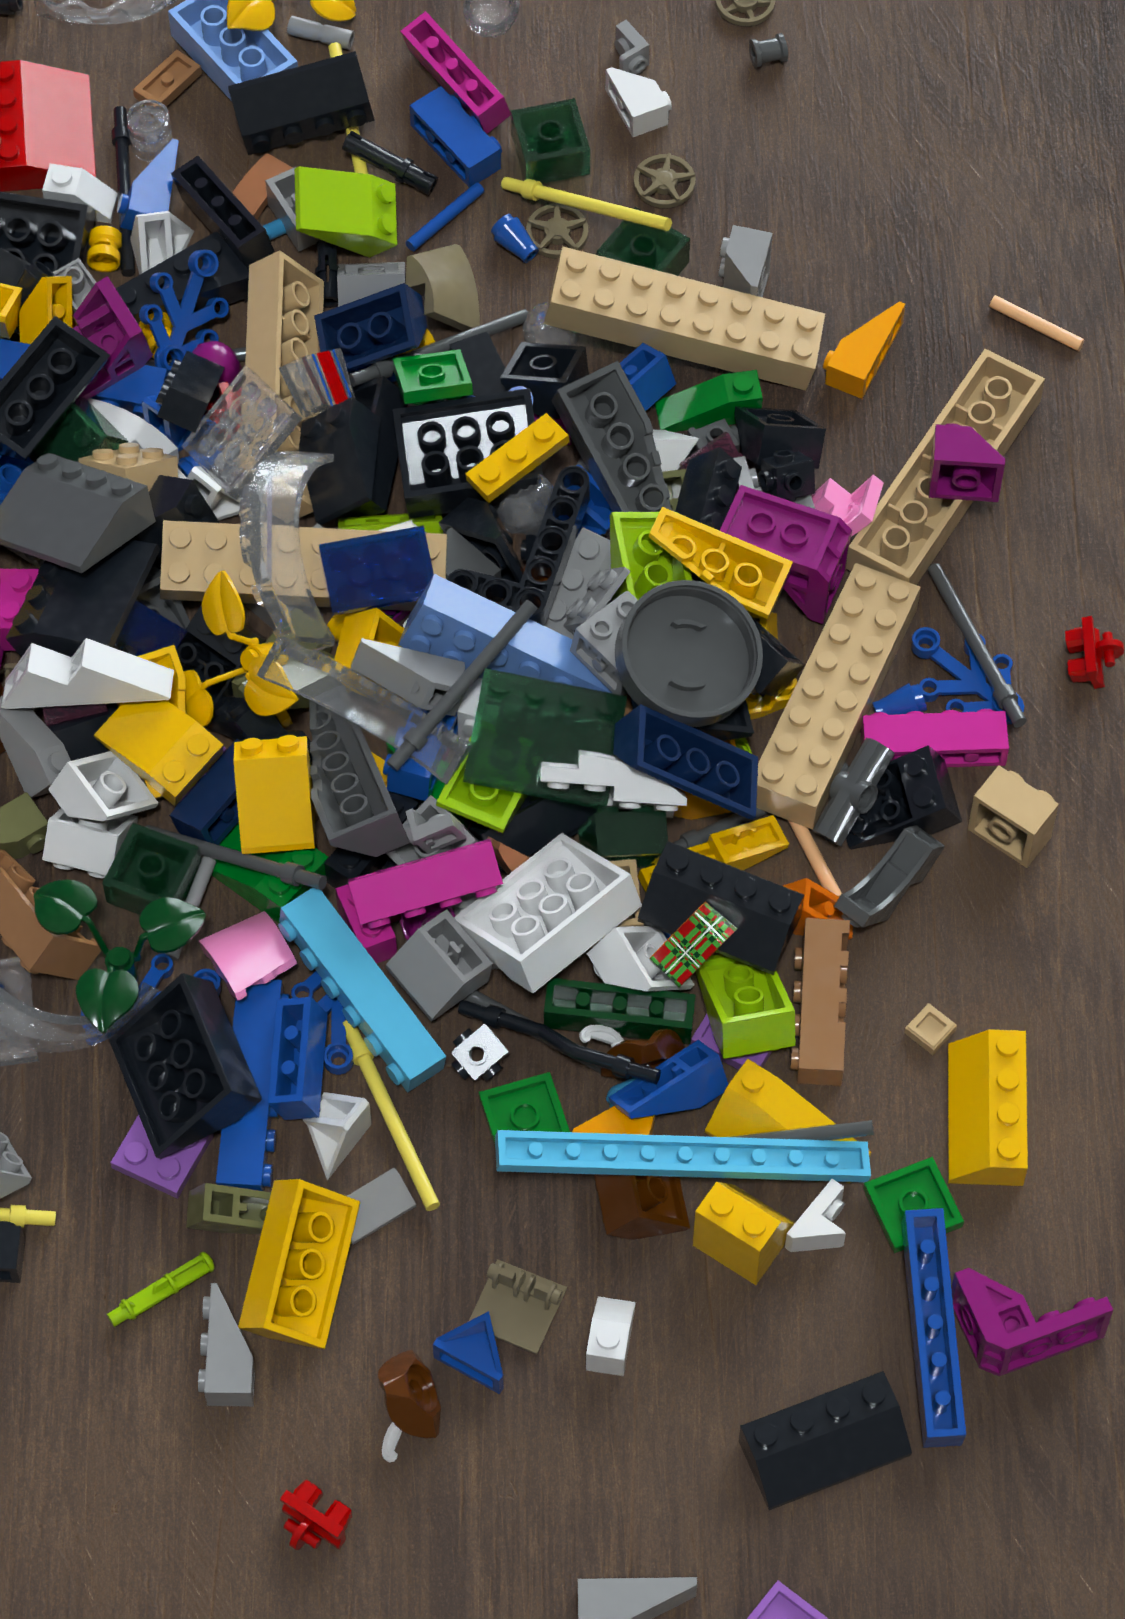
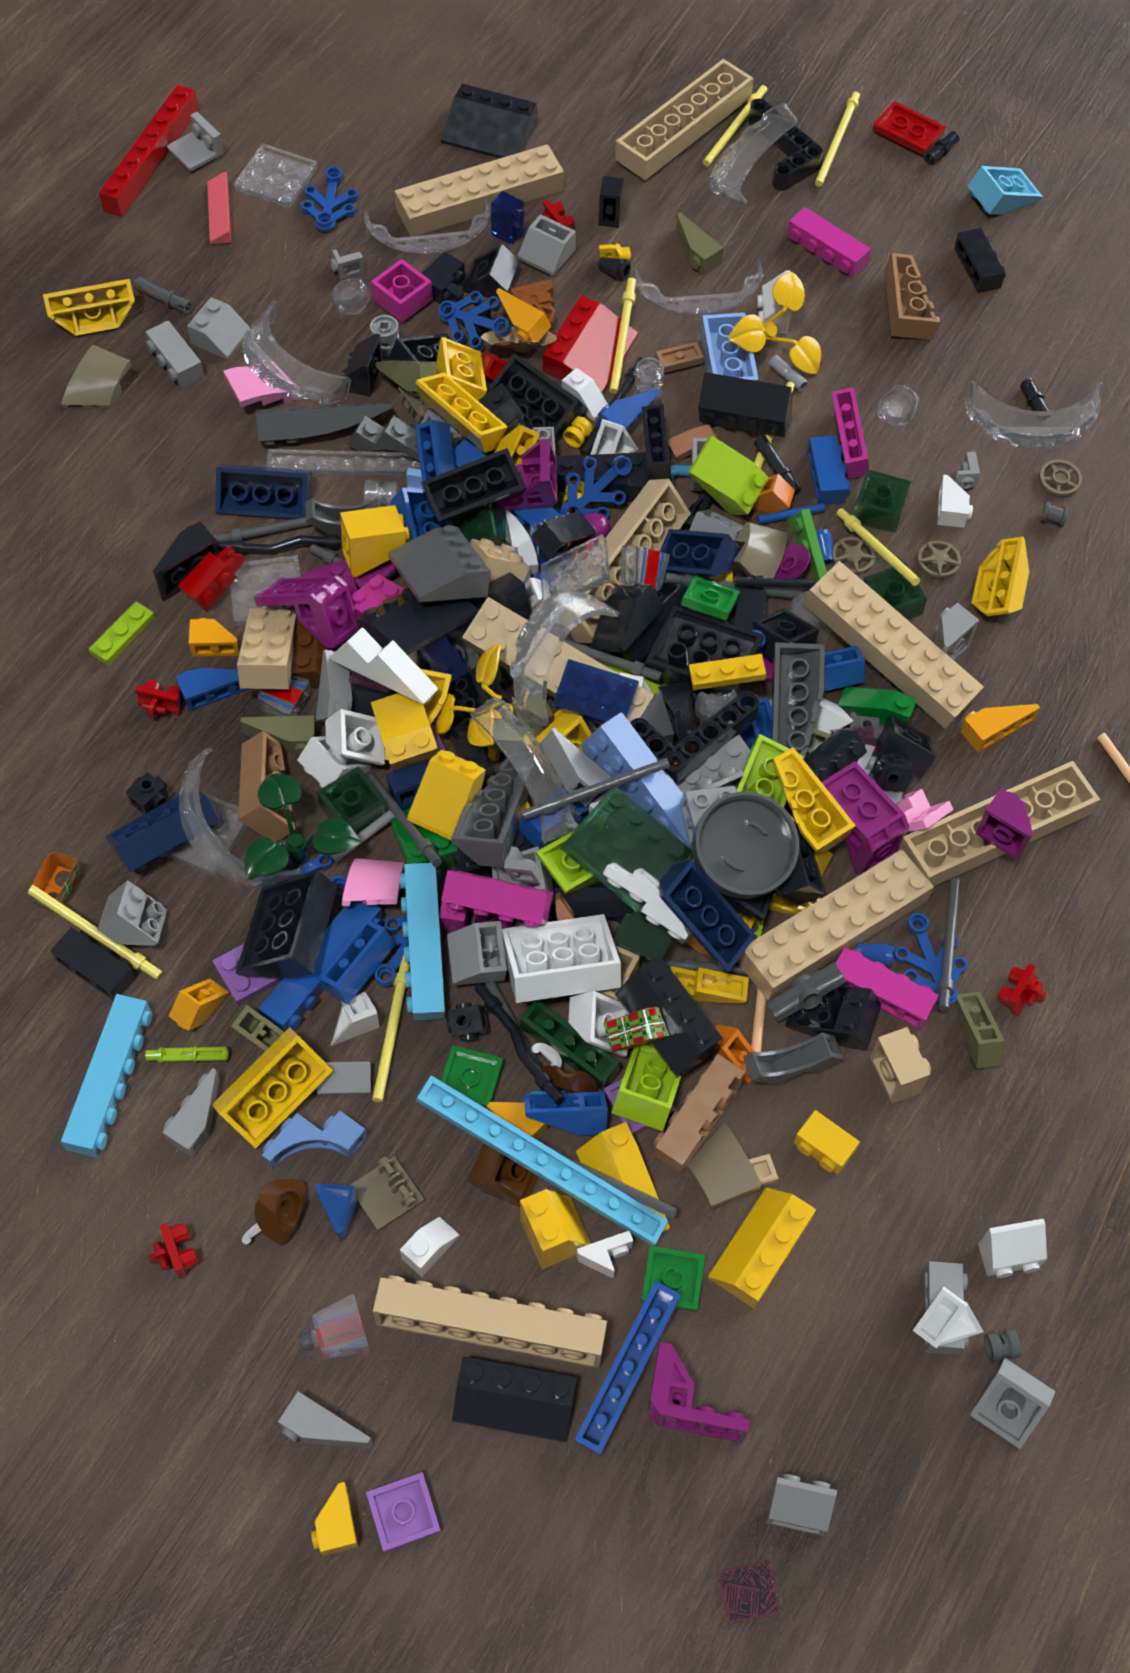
camera: 30 degrees right, 0 degrees up
none -> medium azure brick [61,994,153,1158]
none -> light orange slope [169,978,230,1031]
none -> medium blue arch [262,1111,367,1170]
none -> clear torso [299,1294,370,1360]
none -> tan brick [373,1275,607,1368]
none -> dark grey bar [555,636,663,681]
none -> light yellow bar [609,278,636,394]
none -> dark tan slope [686,1123,762,1209]
none -> black bar [734,575,870,589]
none -> orange slope [751,474,795,513]
none -> magenta dish [774,544,810,579]
none -> bright green wing [787,508,827,580]
none -> yellow brick [794,1110,860,1175]
none -> olive slope [955,992,1005,1069]
none -> yellow wedge [971,536,1029,616]

